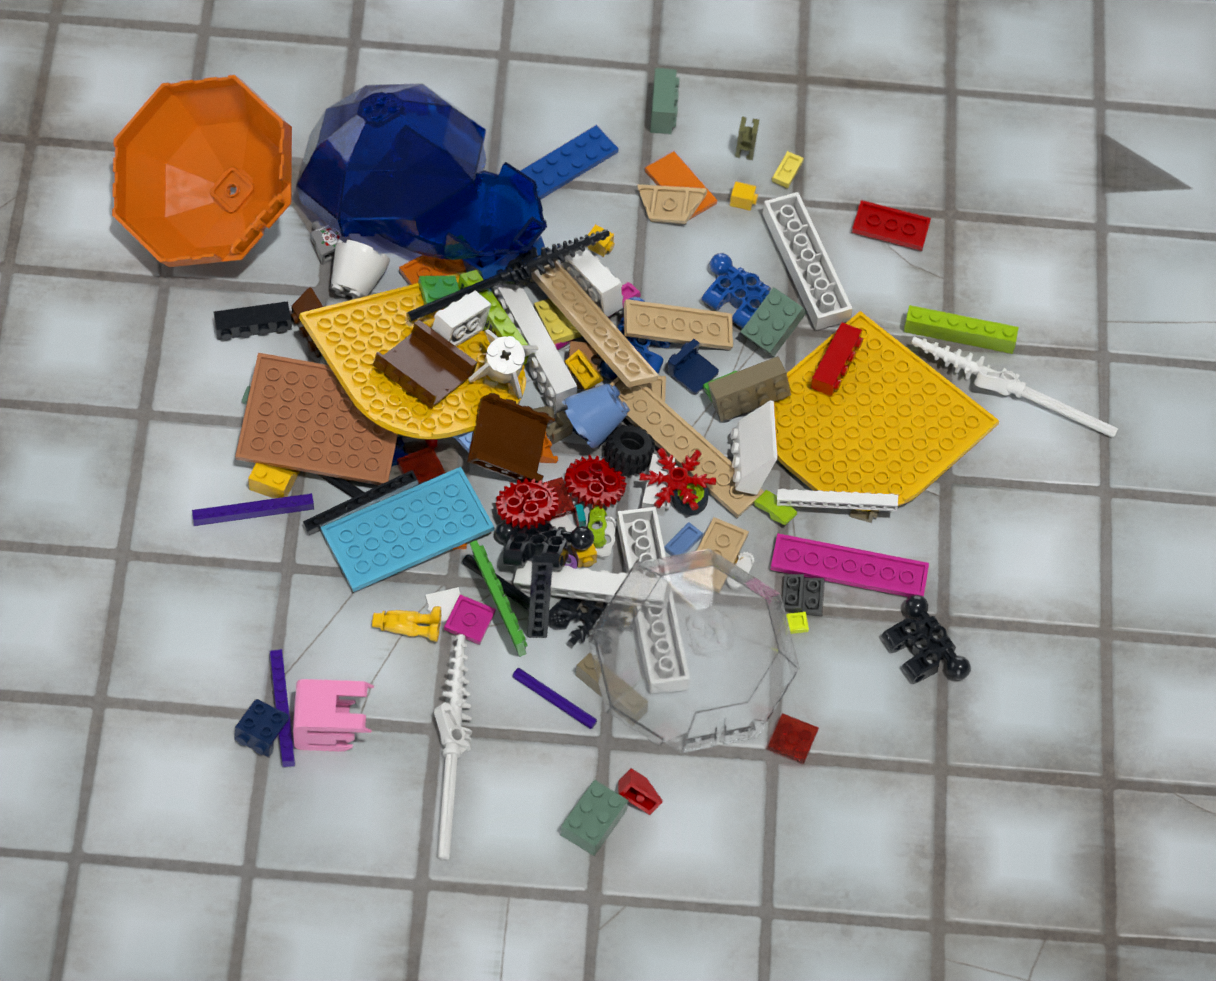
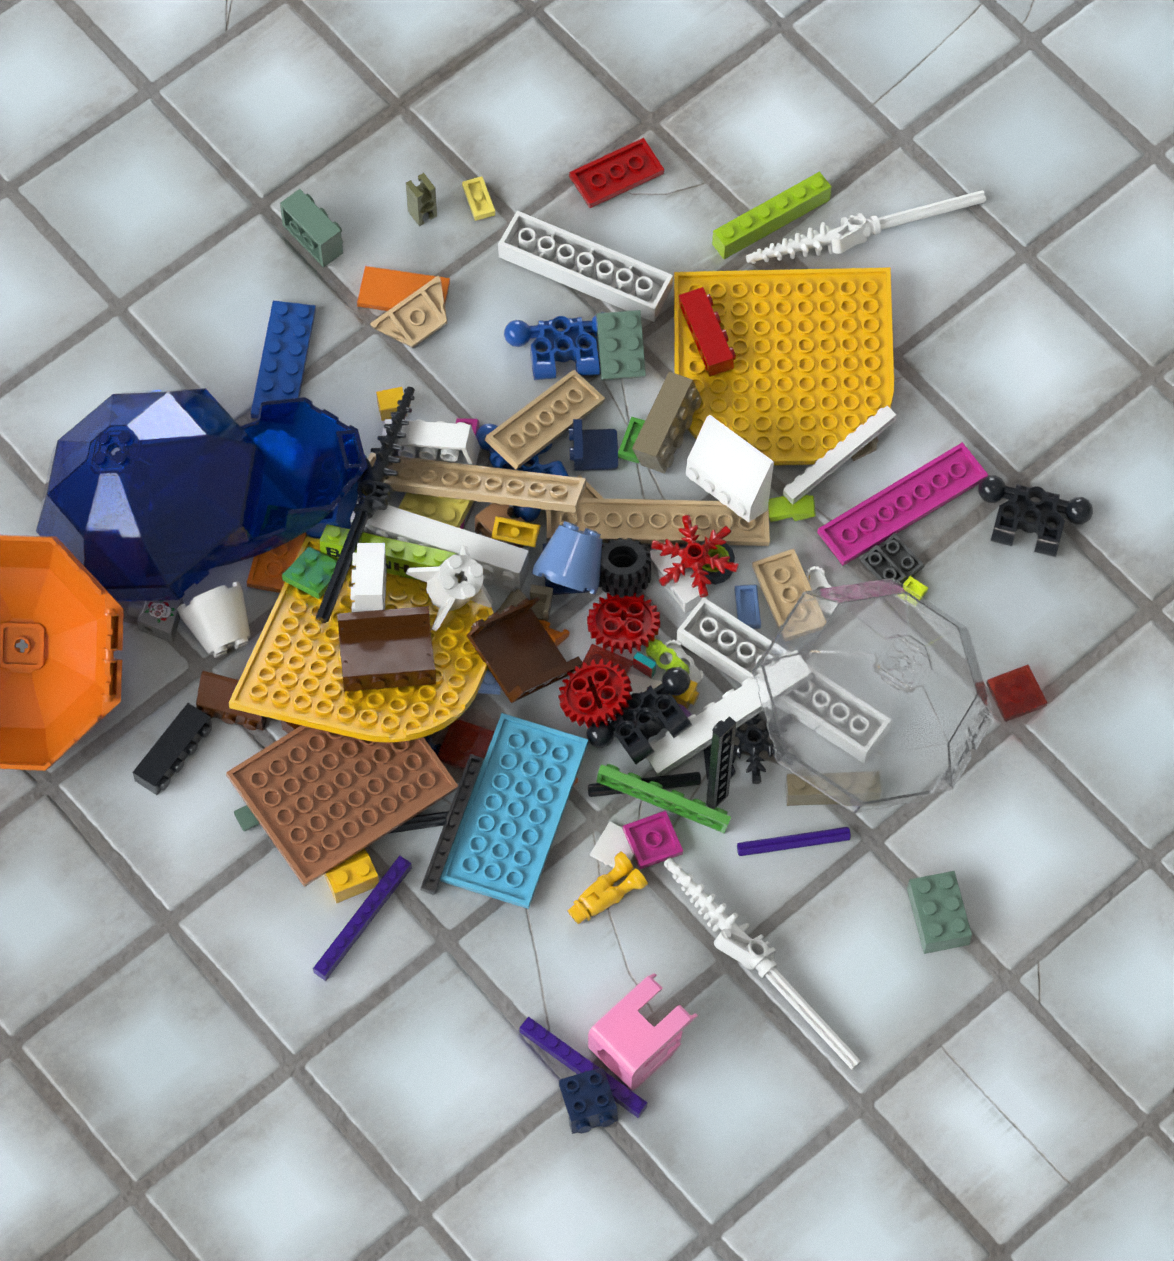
camera: 40 degrees left, 5 degrees up
red slope [618,768,663,815] -> none
yellow brick [730,181,758,211] -> none

